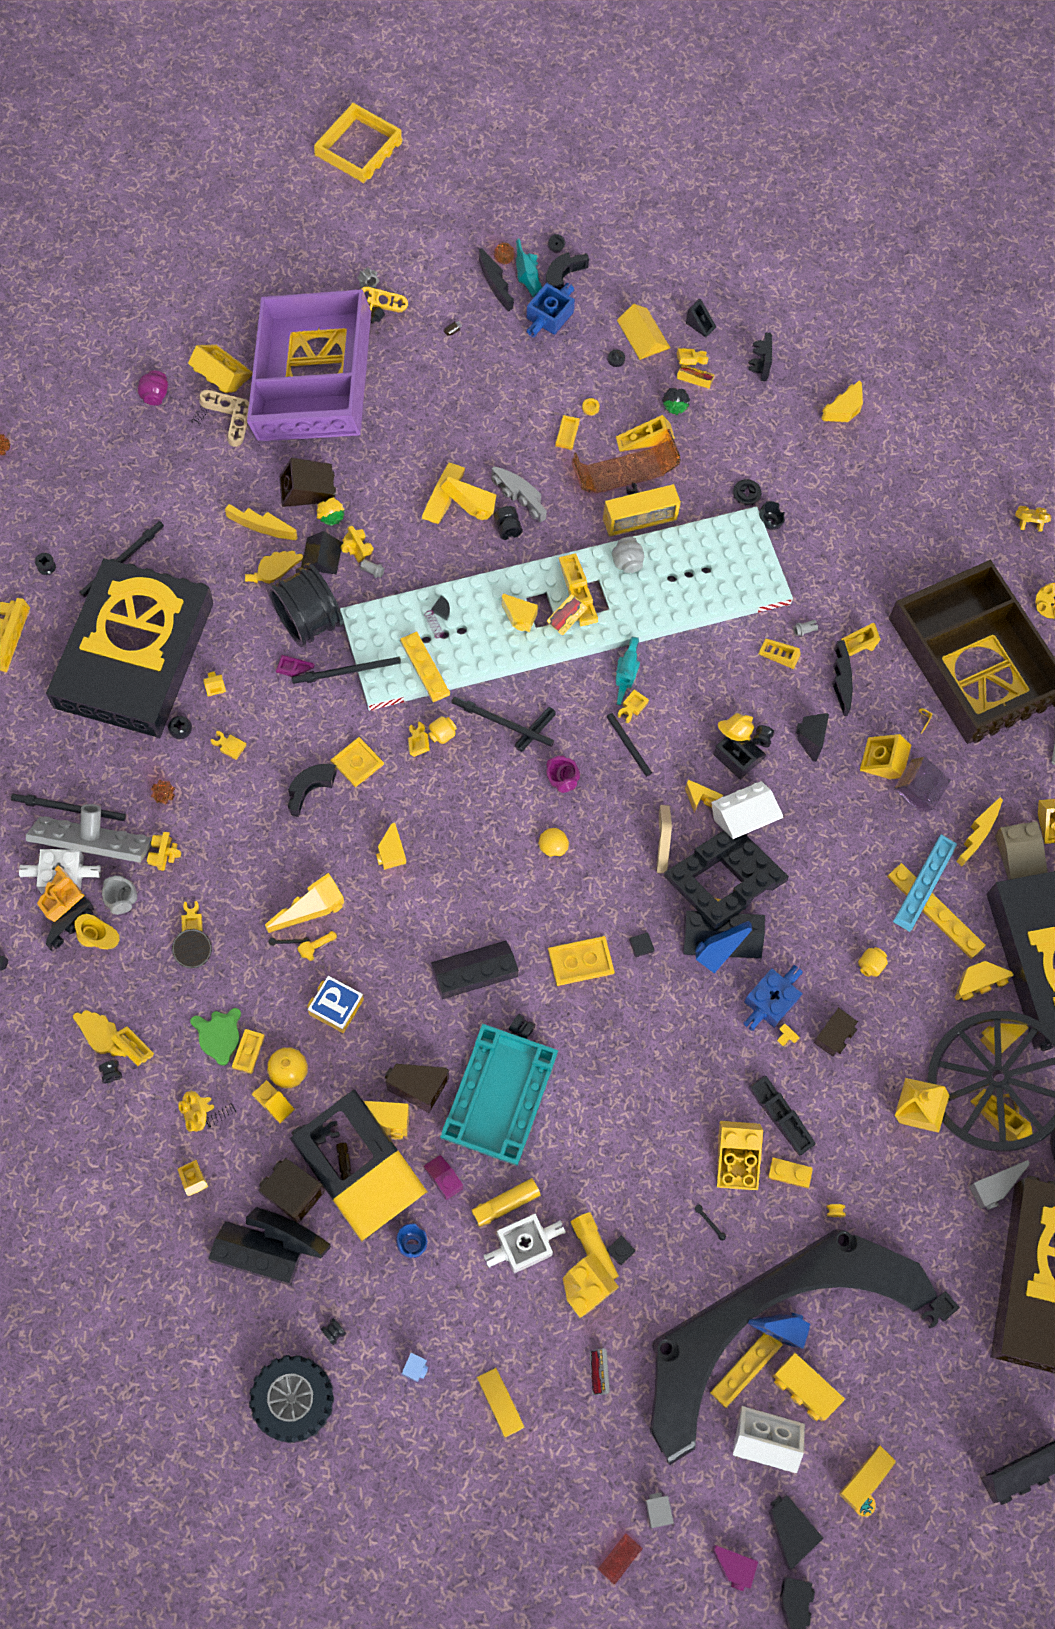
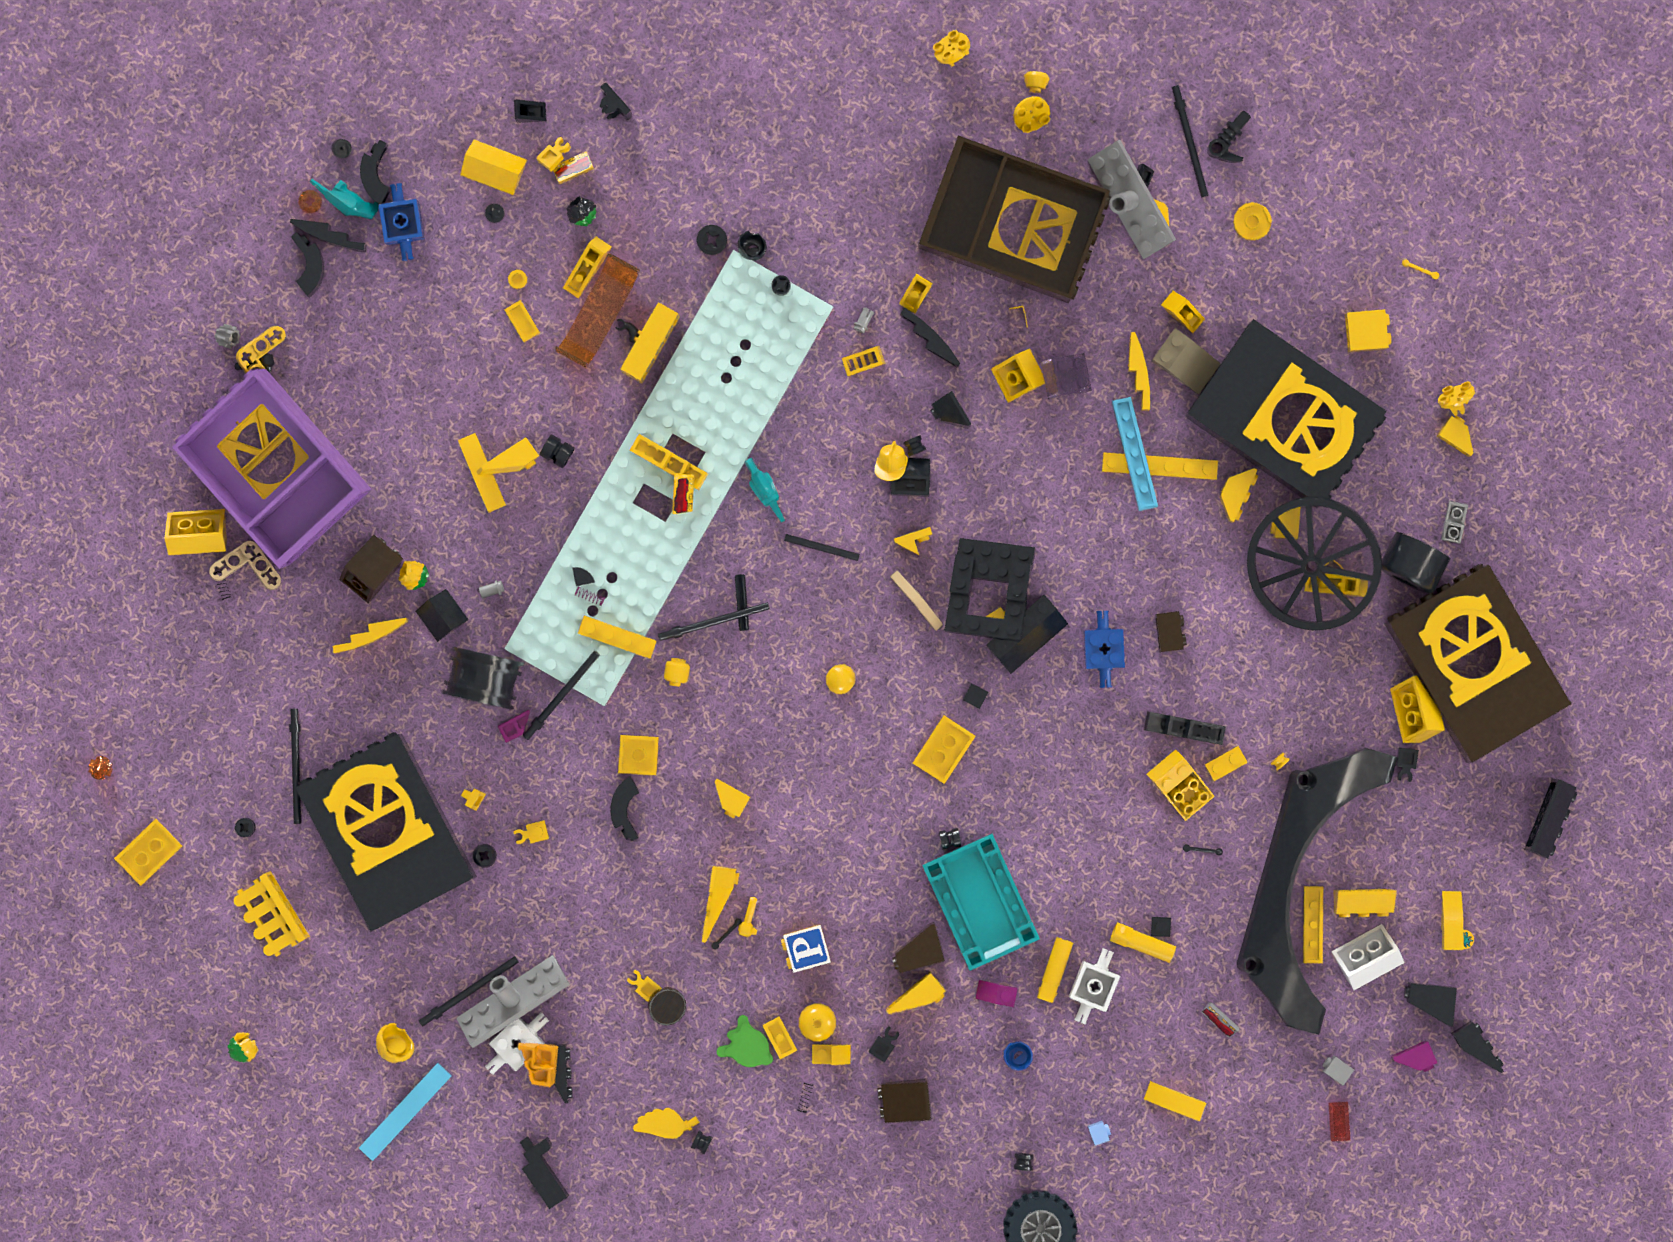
camera: 40 degrees left, 20 degrees up
yellow piece [75,914,120,950] -> none
light grey hair [102,875,138,915] -> none
yellow tile [111,1026,154,1066] -> none
magenta hair [137,370,168,406] -> none
yellow hips [147,832,182,871] -> none
clear orange gear [151,780,175,805] -> none
yellow slope [177,1160,208,1196] -> none
yellow plate [178,1090,214,1132] -> none
black slope [208,1221,302,1286] -> none
yellow animal [245,551,303,584] -> none
black slope [246,1207,331,1258] -> none
piece [290,1090,427,1242] -> none
yellow window [314,103,402,183] -> none
dark brown axle [336,1143,352,1180] -> none
yellow hips [341,526,373,563] -> none
yellow plate [408,721,430,757] -> none
black slope [431,941,519,999] -> none
dark brown piece [444,321,462,336] -> none
light grey slope [491,466,547,523] -> none
yellow slope [501,593,538,632] -> none
magenta hair [546,755,580,793] -> none
yellow slope [563,1253,619,1318] -> none
light grey hair [612,536,644,573] -> none
yellow plate [618,689,649,723] -> none
blue slope [695,921,752,974] -> none
white slope [712,781,783,839] -> none
blue slope [748,1312,811,1349] -> none
yellow tile [777,1023,800,1046] -> none
yellow slope [821,380,863,422] -> none
yellow head [858,947,888,977] -> none
yellow piece [895,1078,949,1133] -> none
light grey slope [969,1160,1030,1210] -> none
none -> black arch [291,232,324,298]
none -> black wheel [772,275,791,296]
none -> yellow slope [1390,676,1445,743]

